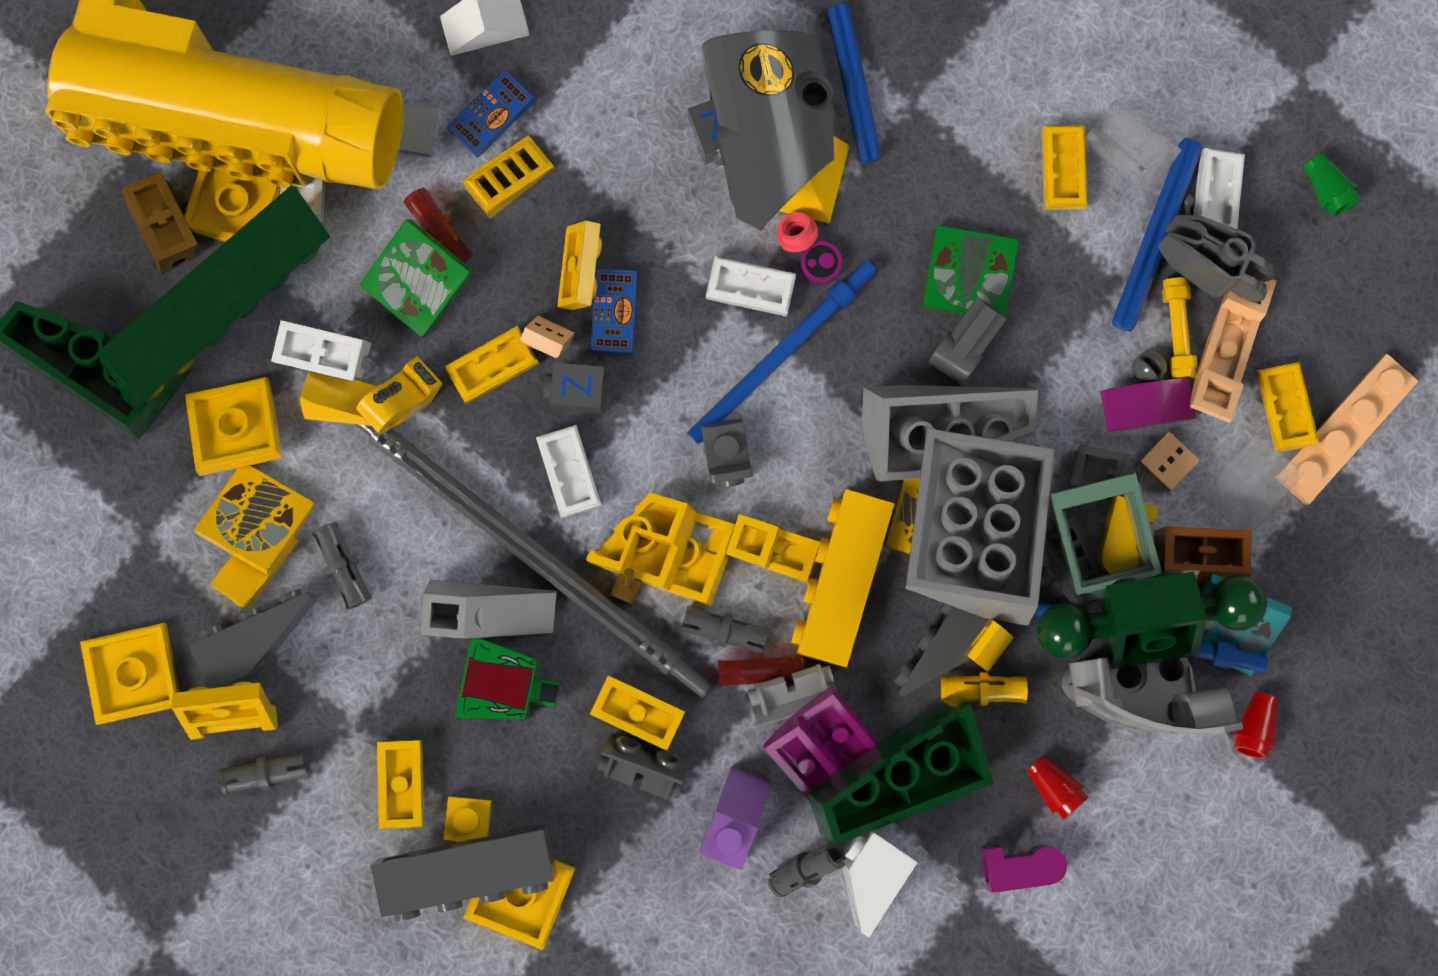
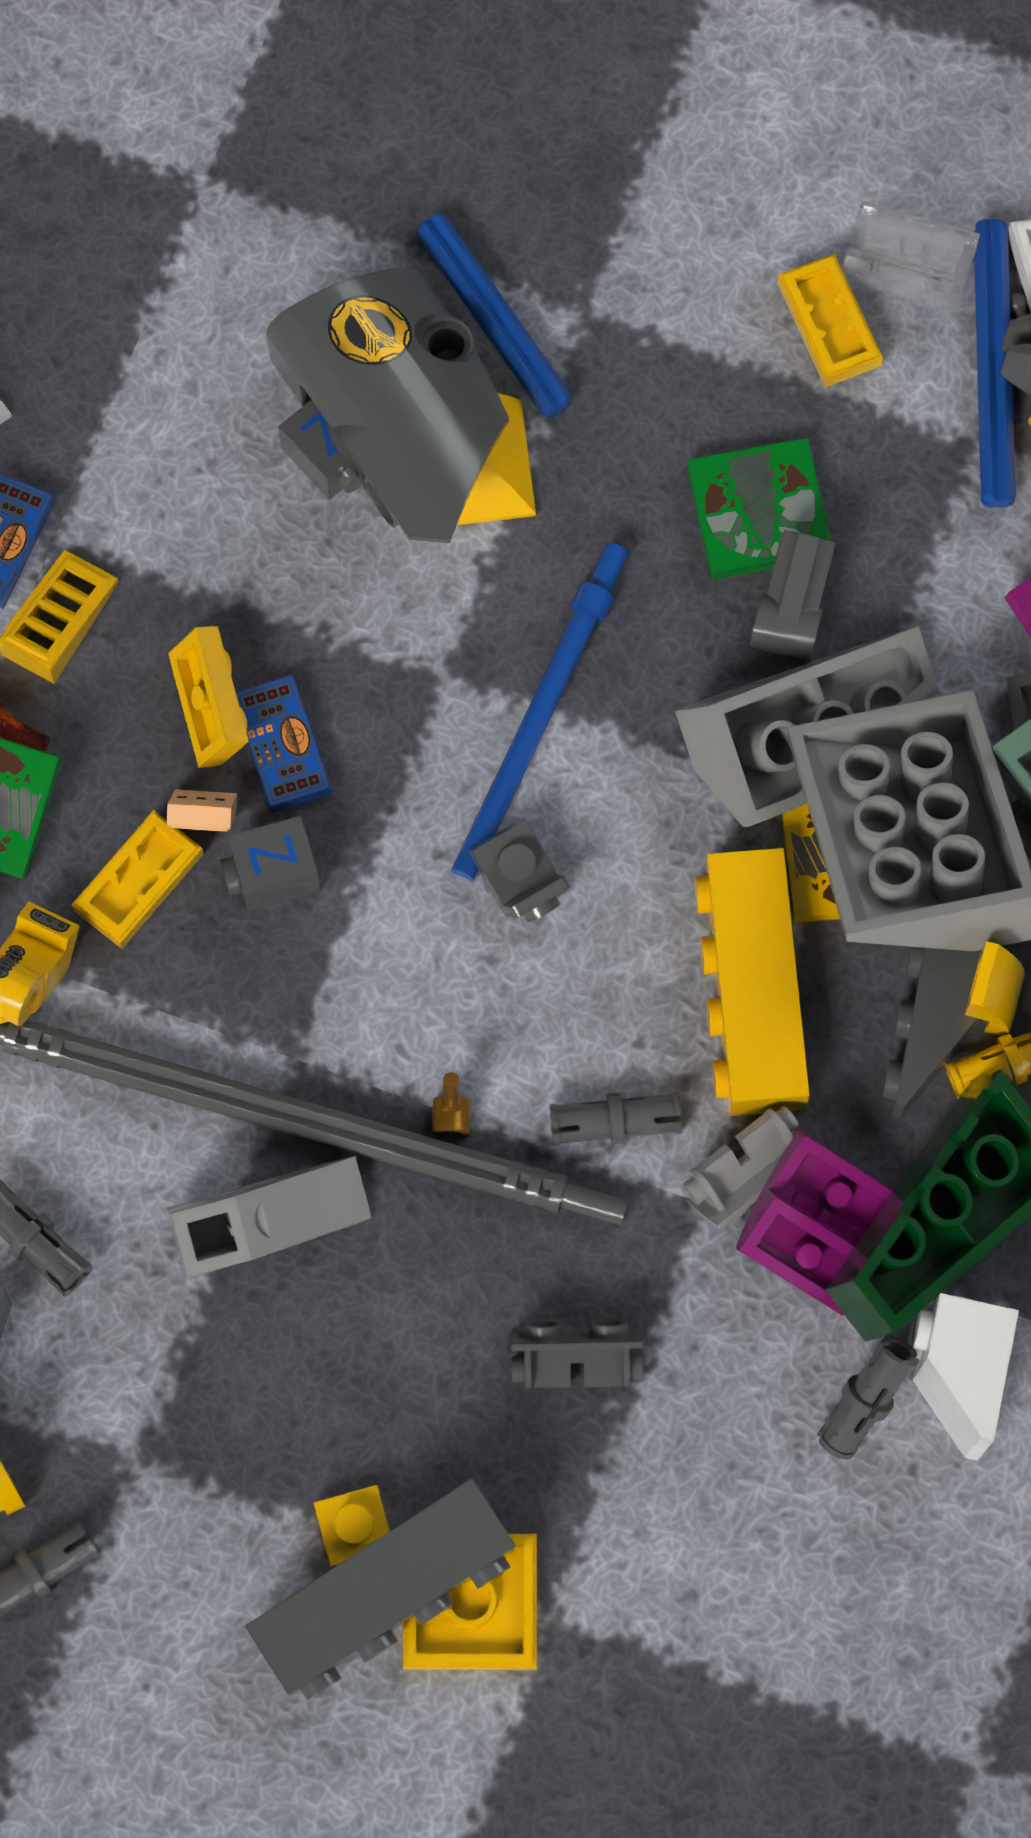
camera: 20 degrees left, 10 degrees down
yellow plate [377,740,424,829] -> none
torso [455,638,561,720] -> none
white plate [536,425,602,519] -> none
yellow slope [586,492,735,607] -> none
yellow plate [590,676,685,751] -> none
medium lavender slope [700,767,771,870] -> none
white plate [706,256,796,317] -> none
clear red pin [718,654,804,687] -> none
yellow slope [725,514,820,583] -> none
coral plate [777,212,818,252] -> none
tile [800,241,842,285] -> none

